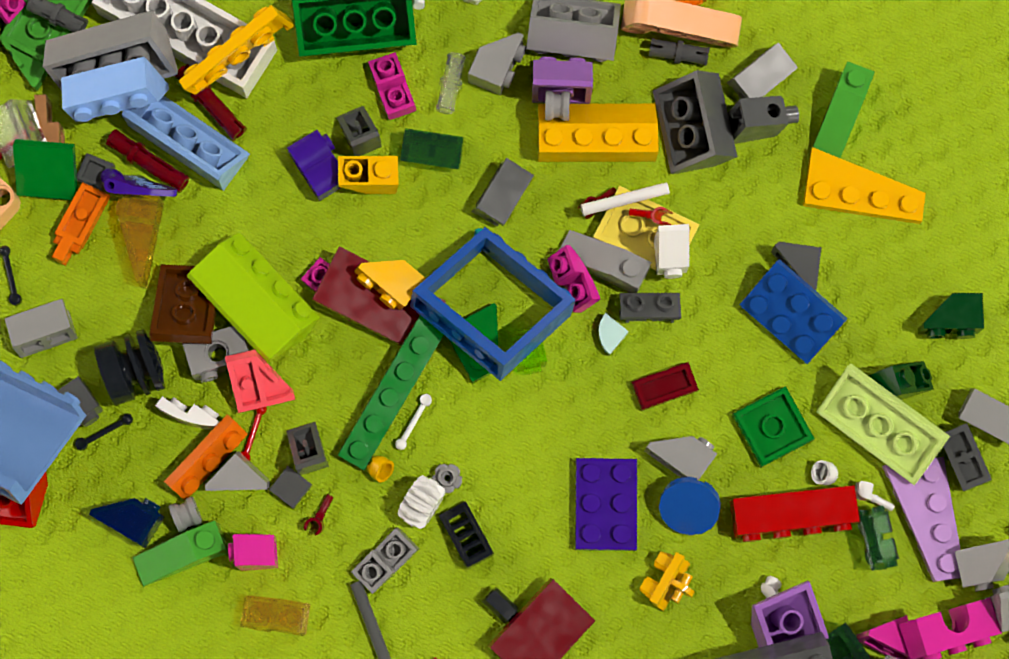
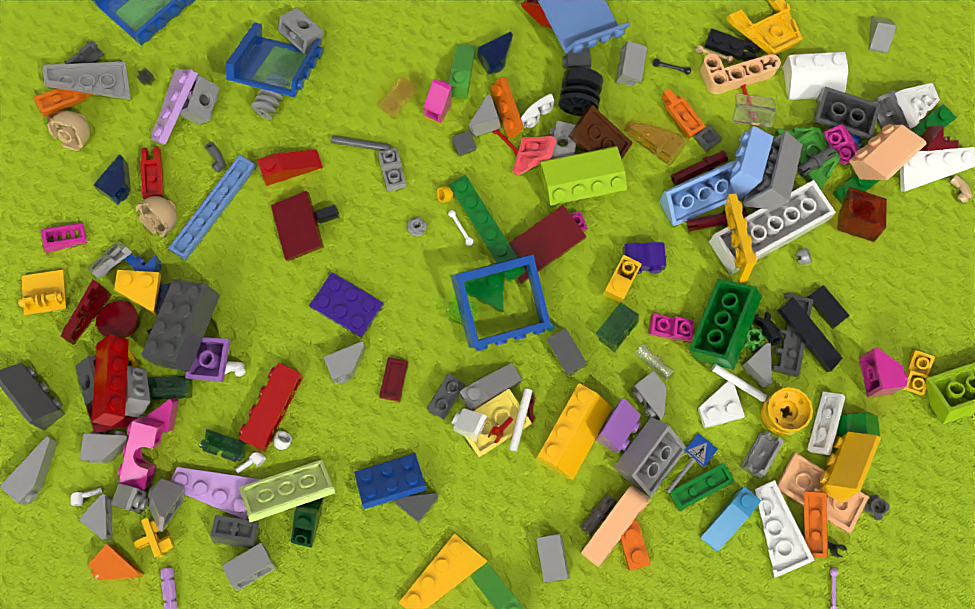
camera: 115 degrees right, 5 degrees down
green tile [13,139,78,200] -> none
medium nougat slope [34,94,65,143] -> none
black hinge [75,413,133,451] -> none
dark purple arm [101,168,177,197] -> none
light grey wheel [169,496,203,534] -> none
dark grey slope [287,422,329,475] -> none
dark red hand [304,494,334,536] -> none
dark grey slope [337,106,382,156] -> none
yellow slope [354,260,426,310] -> none
white gear [398,475,445,529] -> none
black slope [439,501,494,570] -> none
light grey wheel [545,91,570,121] -> none
dark pink slope [547,245,600,313] -> none
light aqua tile [598,313,629,356] -> none
yellow hips [639,551,695,612] -> none
dark grey slope [653,70,738,174] -> none
blue tile [659,477,721,535] -> none
dark grey torso [728,96,799,144] -> none
green tile [732,386,815,468] -> none
dark green slope [918,293,984,339] -> none

